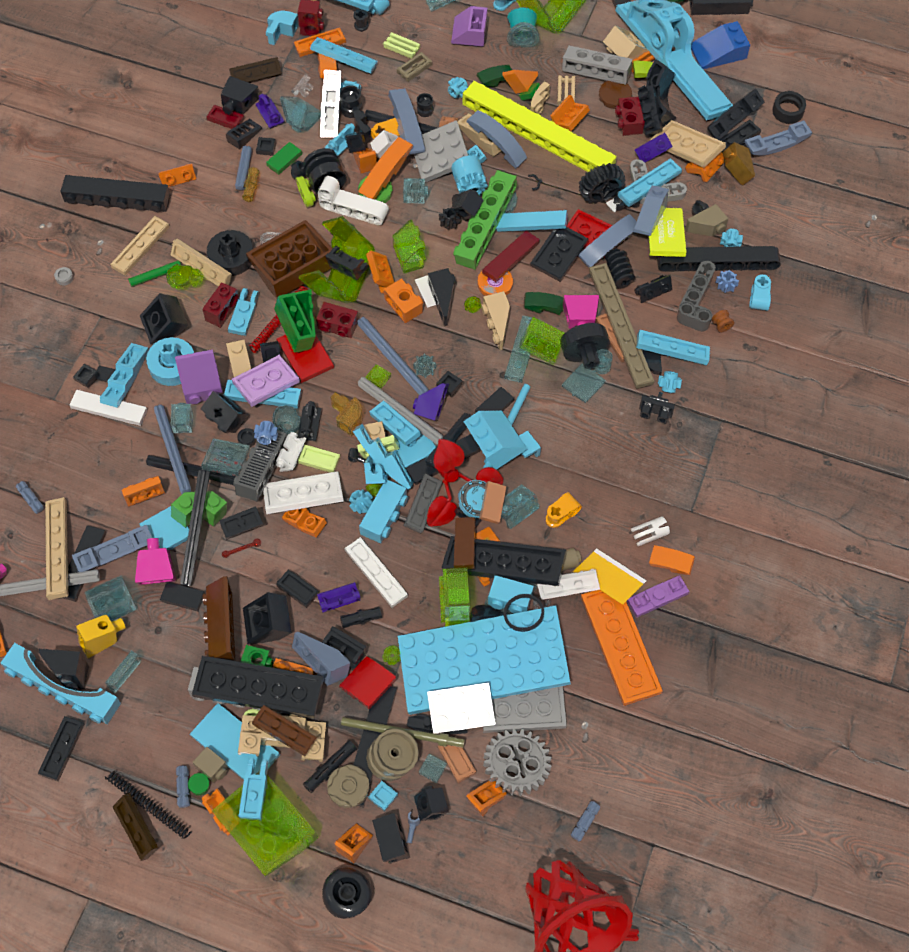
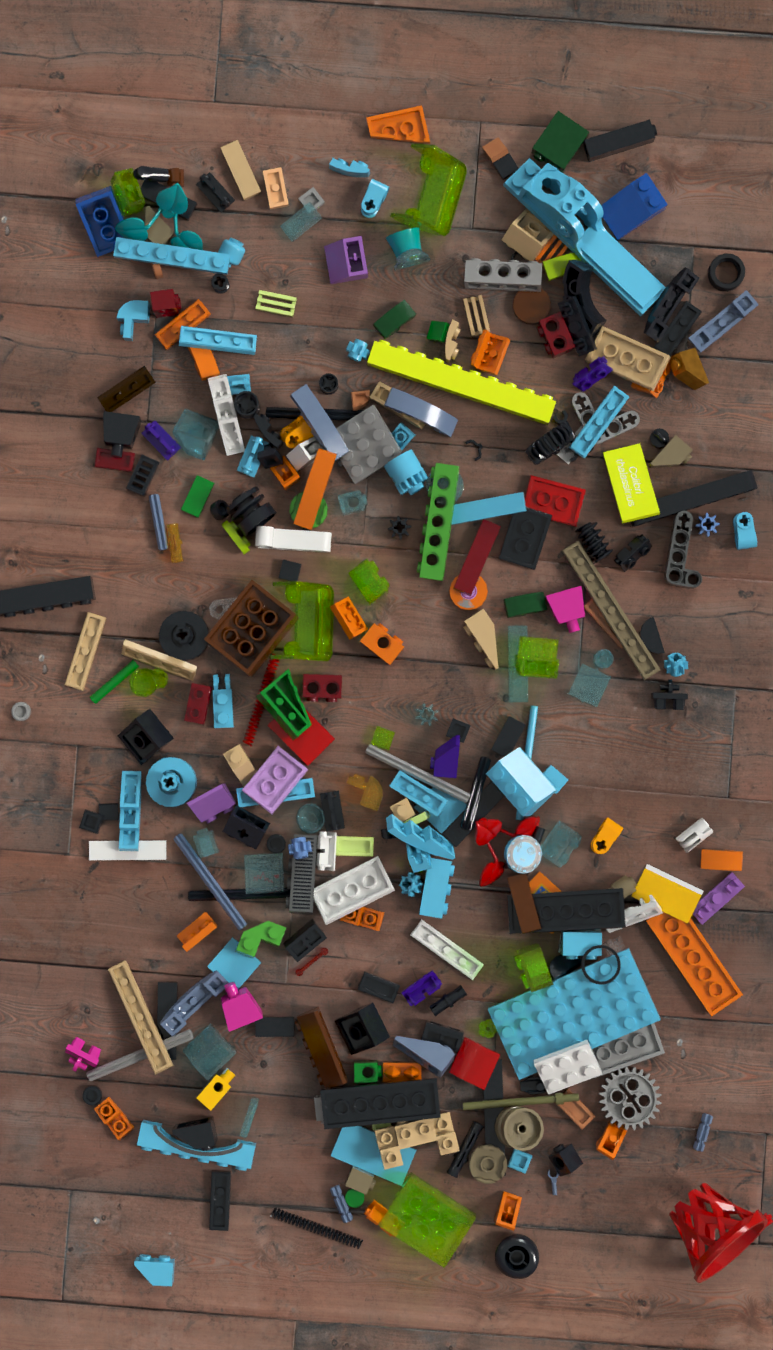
camera: 15 degrees left, 25 degrees up
sand blue axle [16,481,44,514] -> none
dark brown plate [113,794,158,861] -> none
orange hinge [159,164,196,187] -> none
black axle [180,469,210,586] -> none
medium azure hinge [239,758,268,820] -> none
reddish brown tile [252,705,317,757] -> none
black tile [256,137,276,156] -> none
black tile [260,341,281,363] -> none
clear tile [291,74,314,97] -> none
black hinge [325,246,369,281] -> none
sand blue axle [357,317,429,395] -> none
black hinge [372,813,410,864] -> none
dark tan tile [397,52,432,82] -> none
dark grey tile [403,474,442,534] -> none
white sticker [415,275,436,308] -> none
clear light blue tile [419,754,447,783] -> none
black slope [428,268,456,326] -> none
black slope [452,189,484,220] -> none
clear neon green plate [464,296,481,313] -> none
nougat tile [479,481,506,524] -> none
orange slope [503,70,538,94] -> none
black piece [560,323,610,369] -> none
sand blue slope [578,214,637,267] -> none
sand blue slope [634,185,669,236] -> none
medium azure plate [636,330,710,365] -> none
dark orange wheel [711,310,735,332] -> none
medium azure gear [720,229,743,247] -> none

